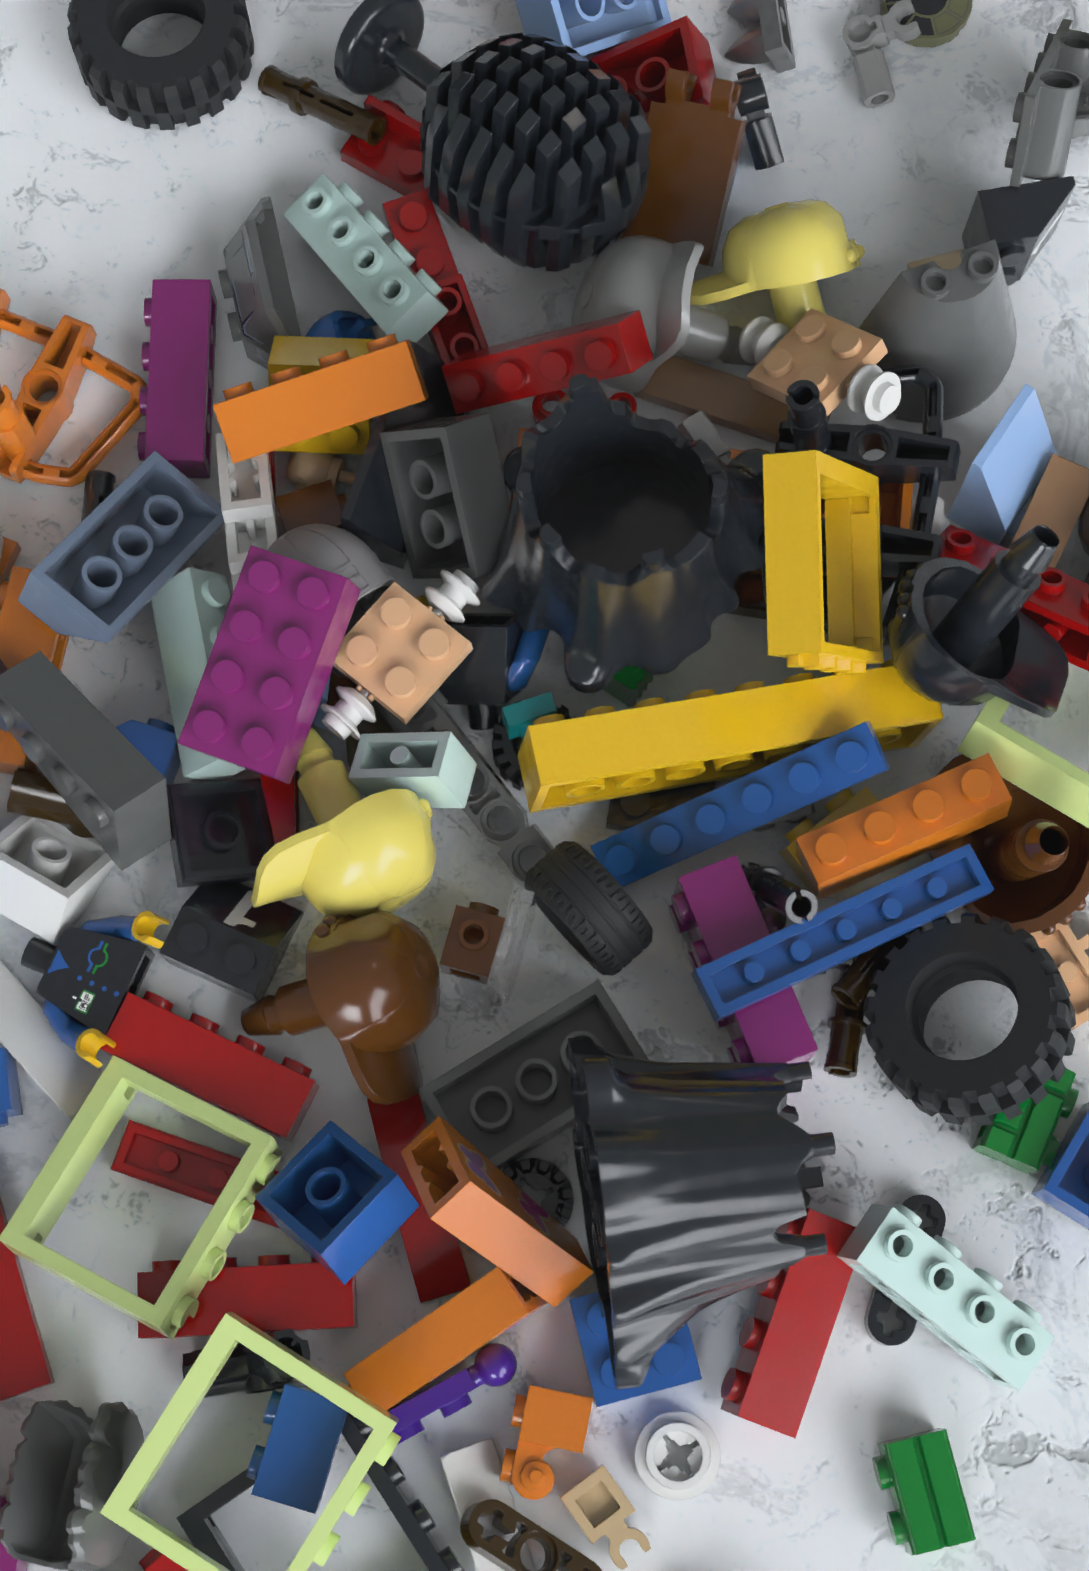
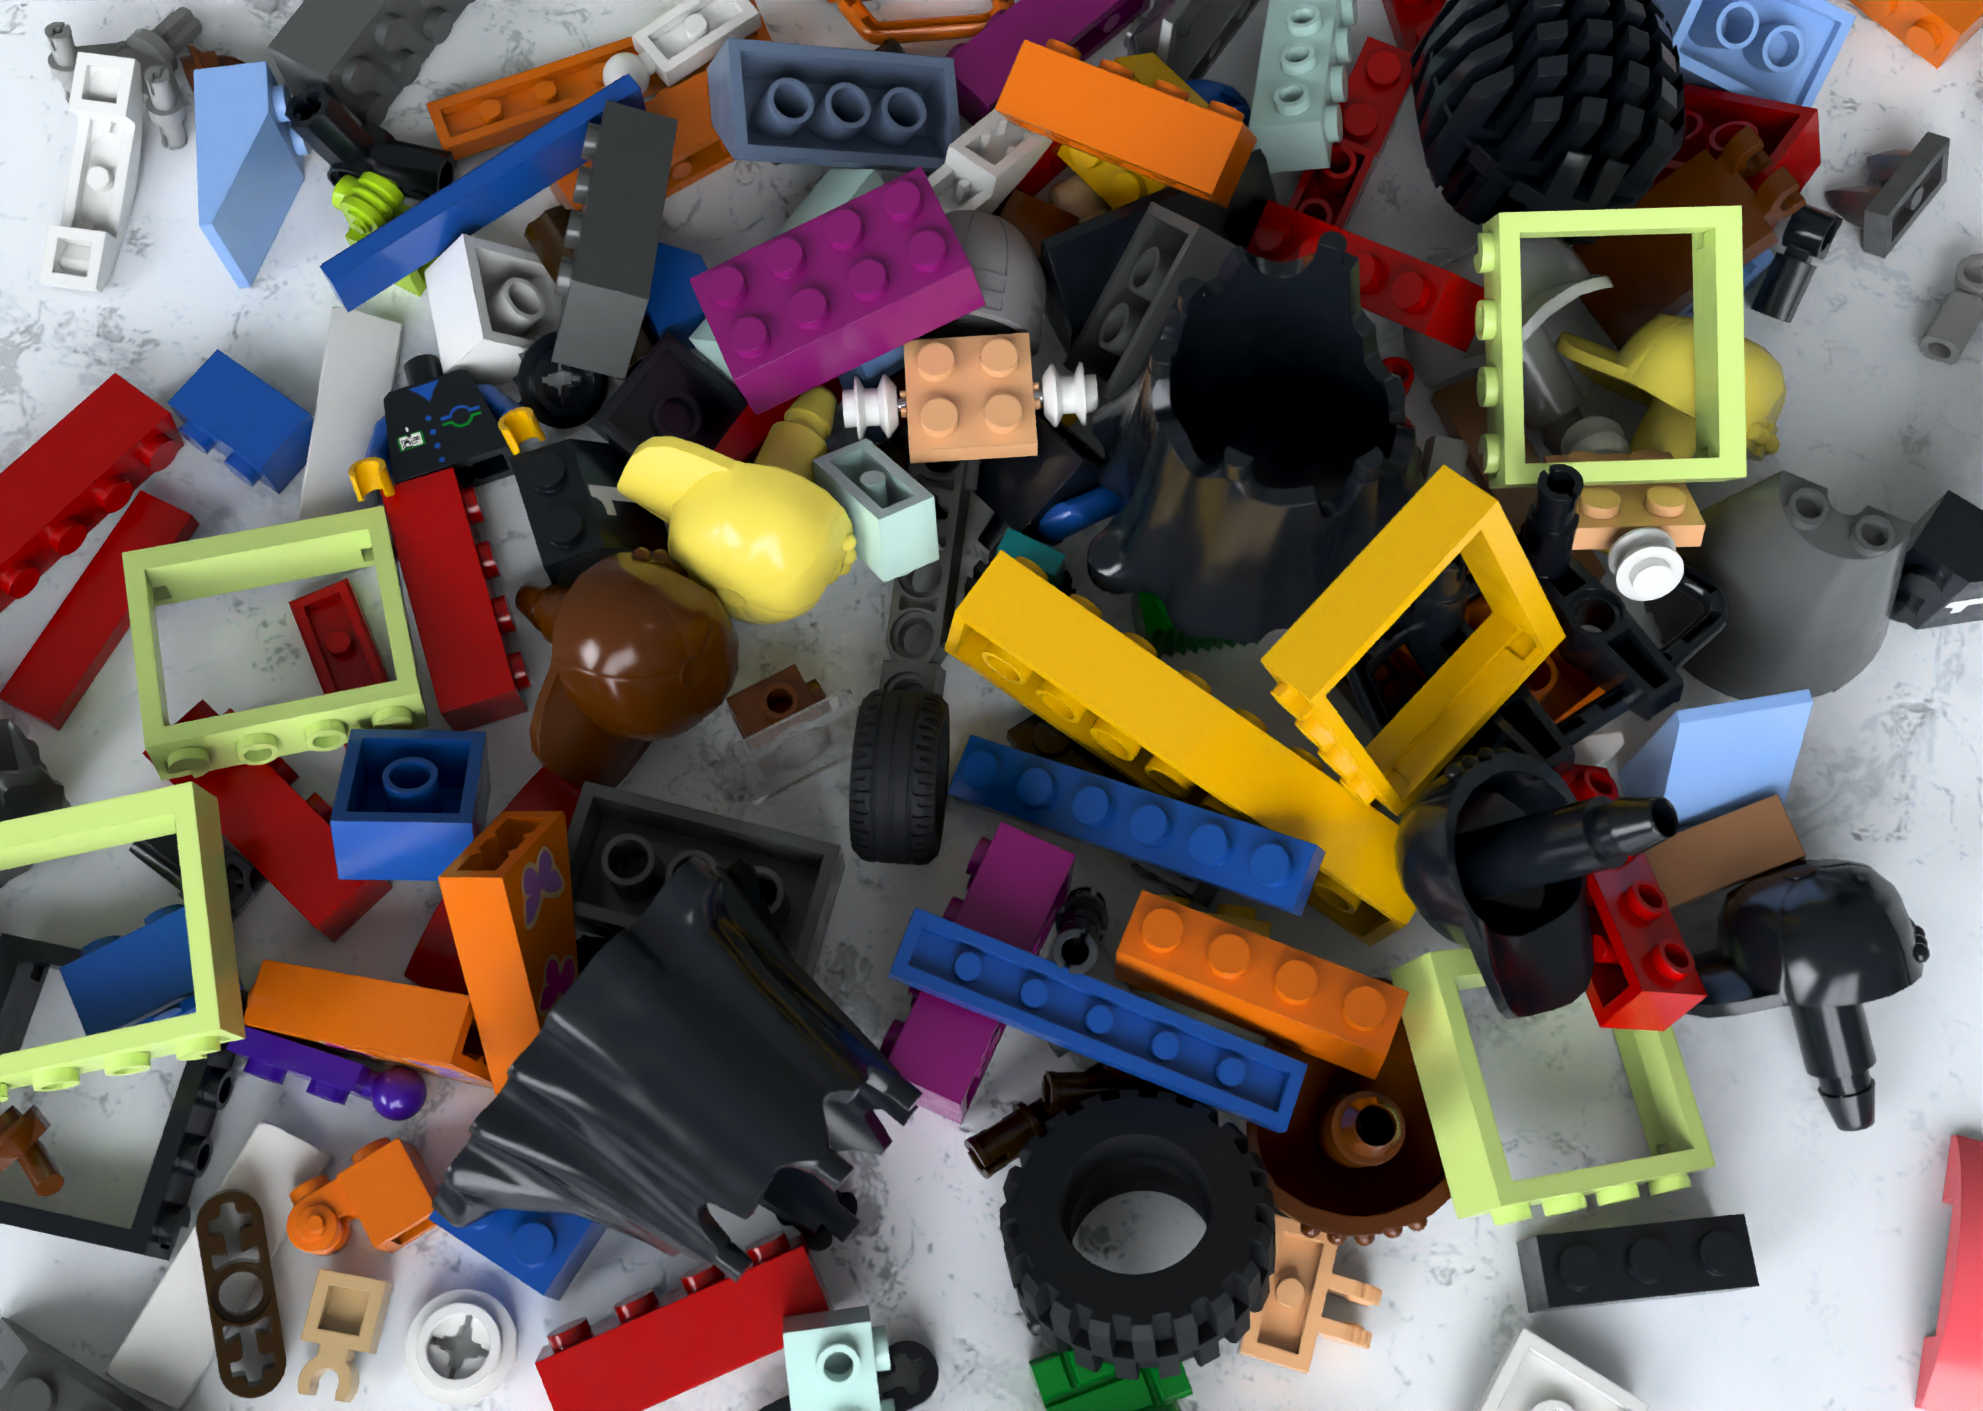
camera: 45 degrees right, 5 degrees down
none -> black gear [513,331,609,429]
none -> yellowish green window [1473,205,1747,489]

